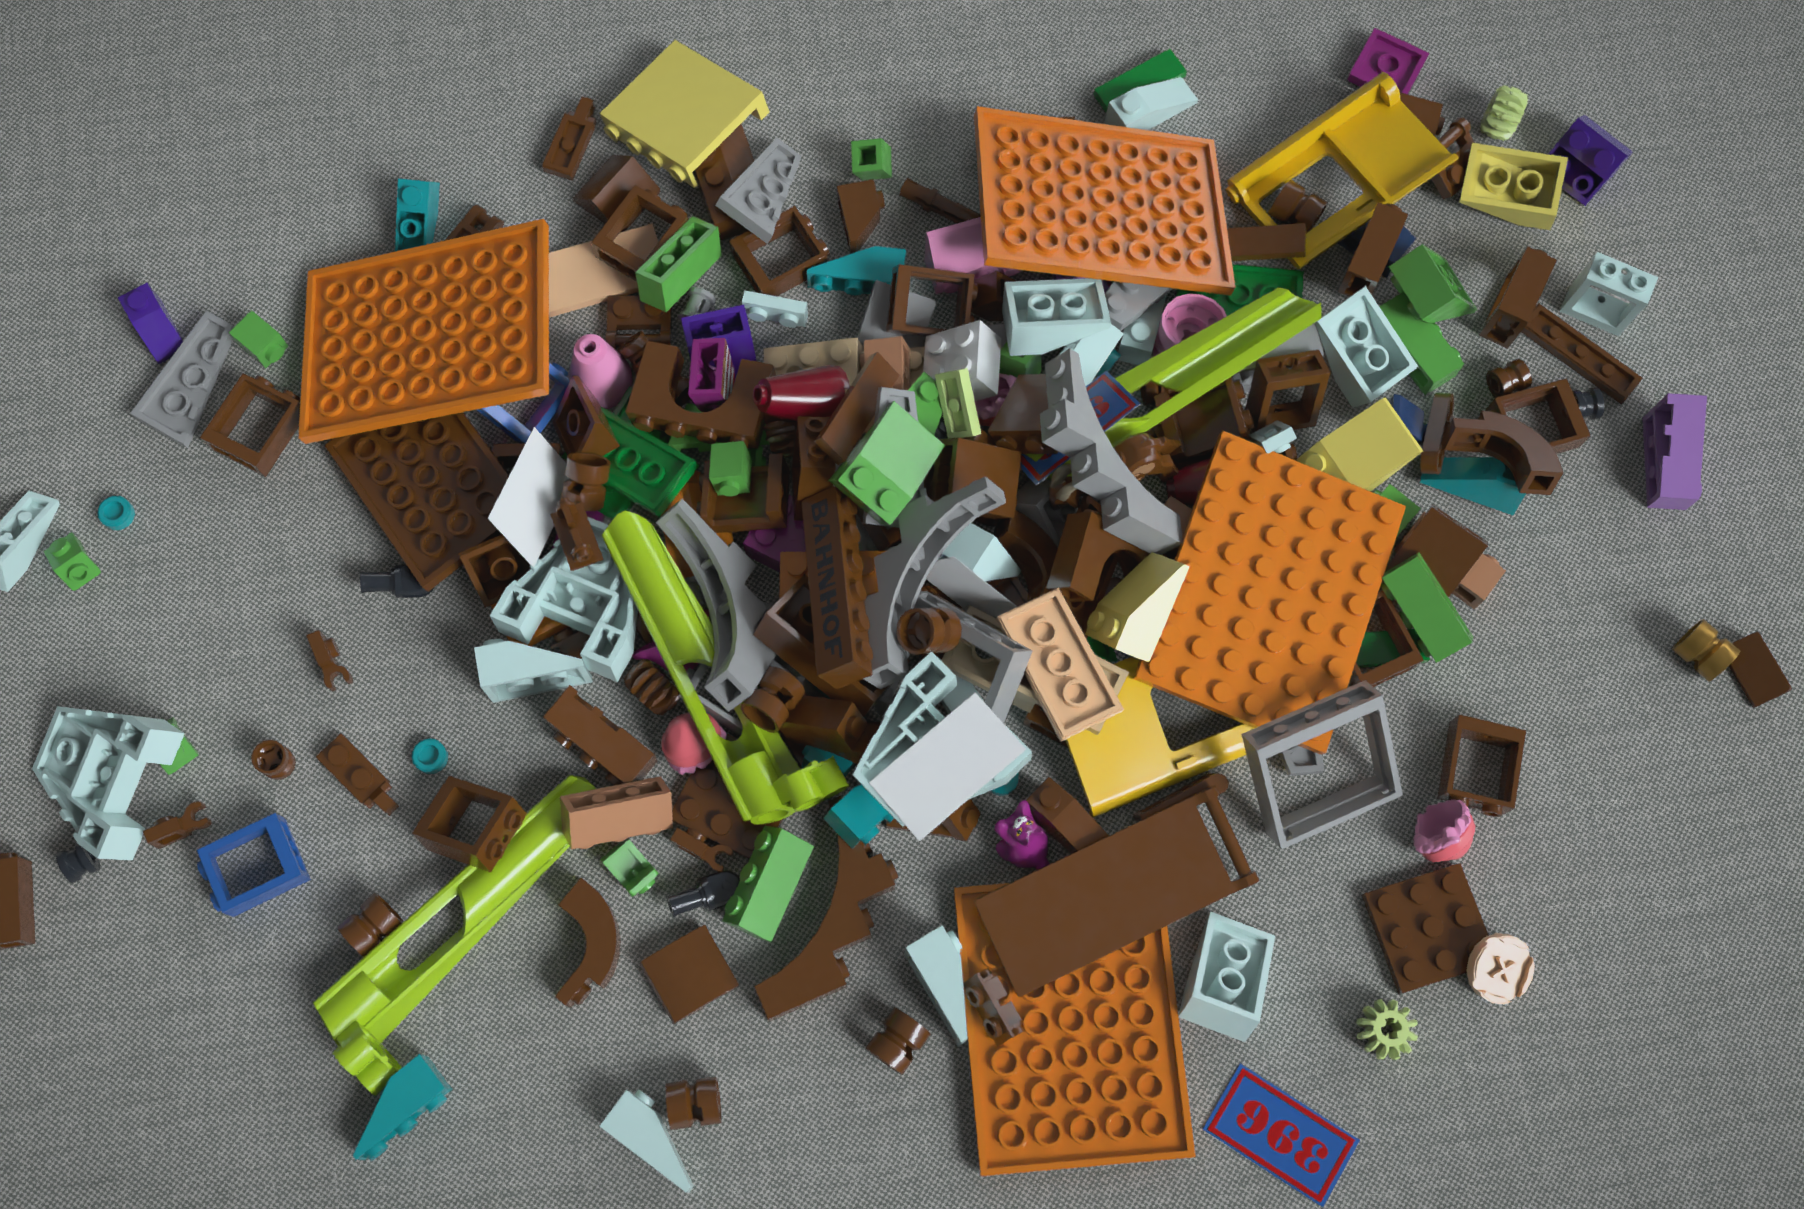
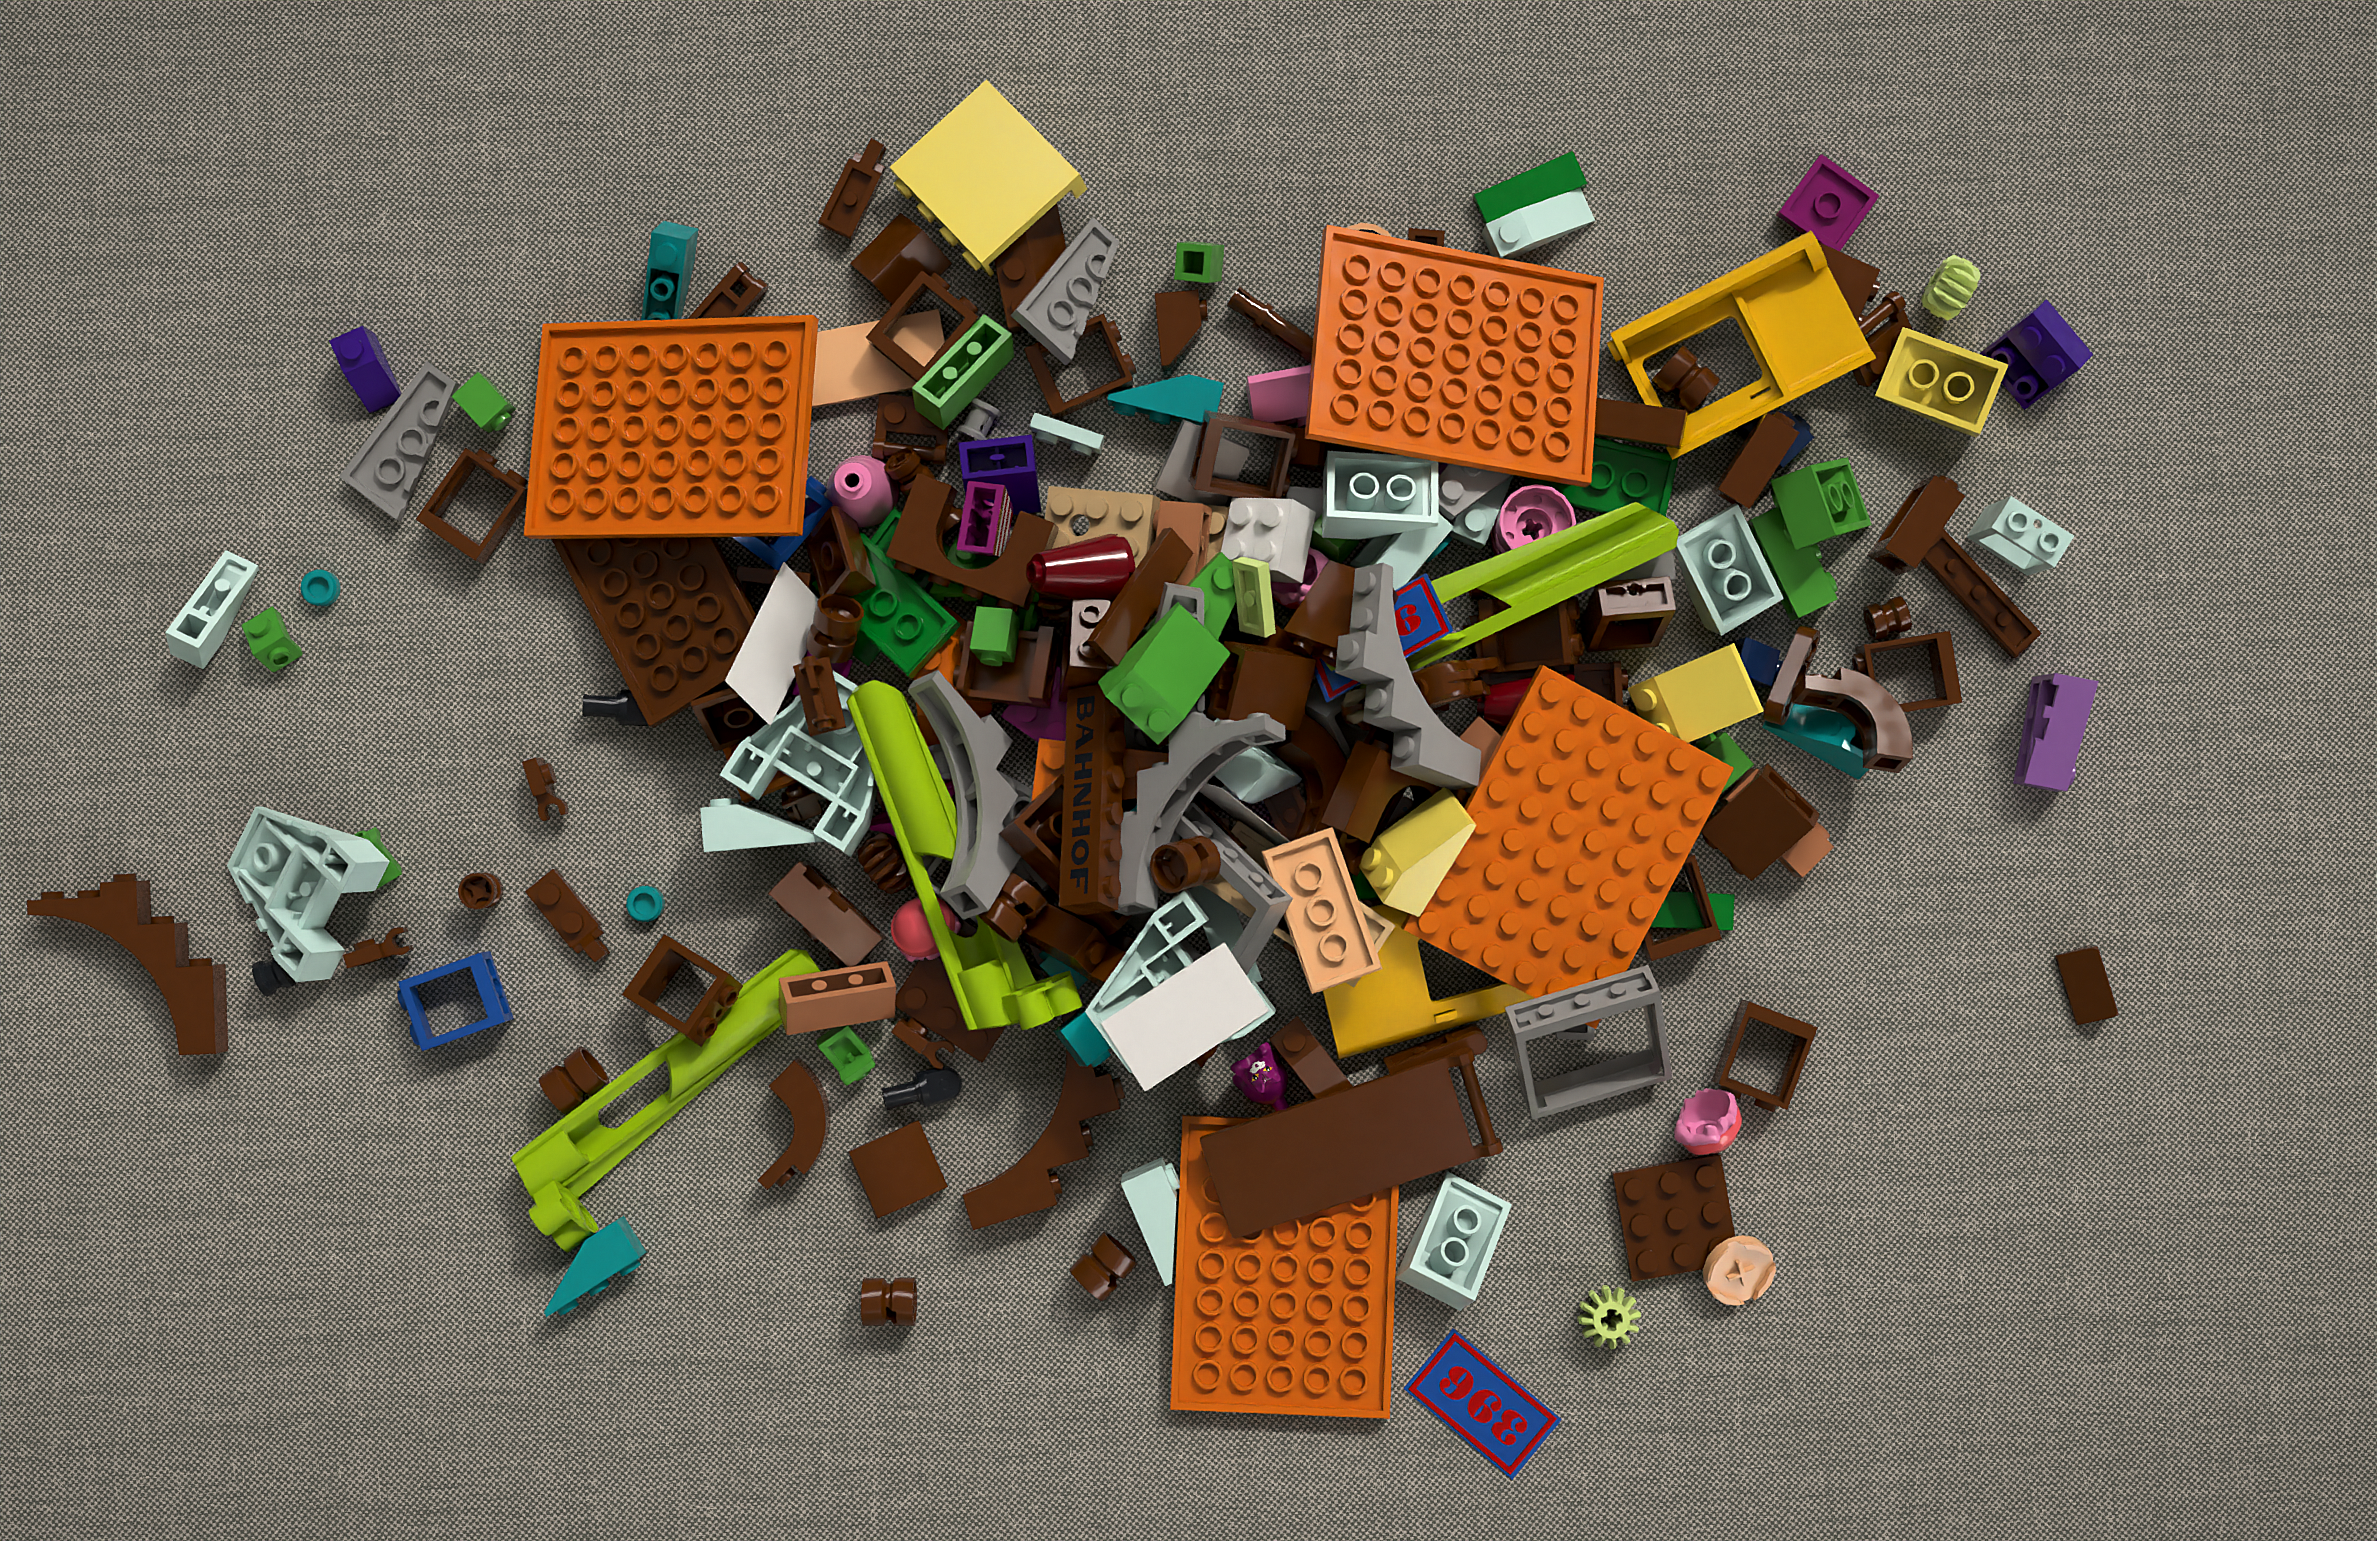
camera: 10 degrees right, 15 degrees up
light aqua slope [600,1089,693,1193] -> none
bright green brick [722,826,814,942] -> none
reddish brown hinge [963,968,1024,1047] -> none
light aqua plate [1250,420,1297,454] -> none
bright green brick [1381,552,1473,663] -> none
black wheel [1572,387,1604,420] -> none
pearl gold wheel [1672,619,1740,682] -> none

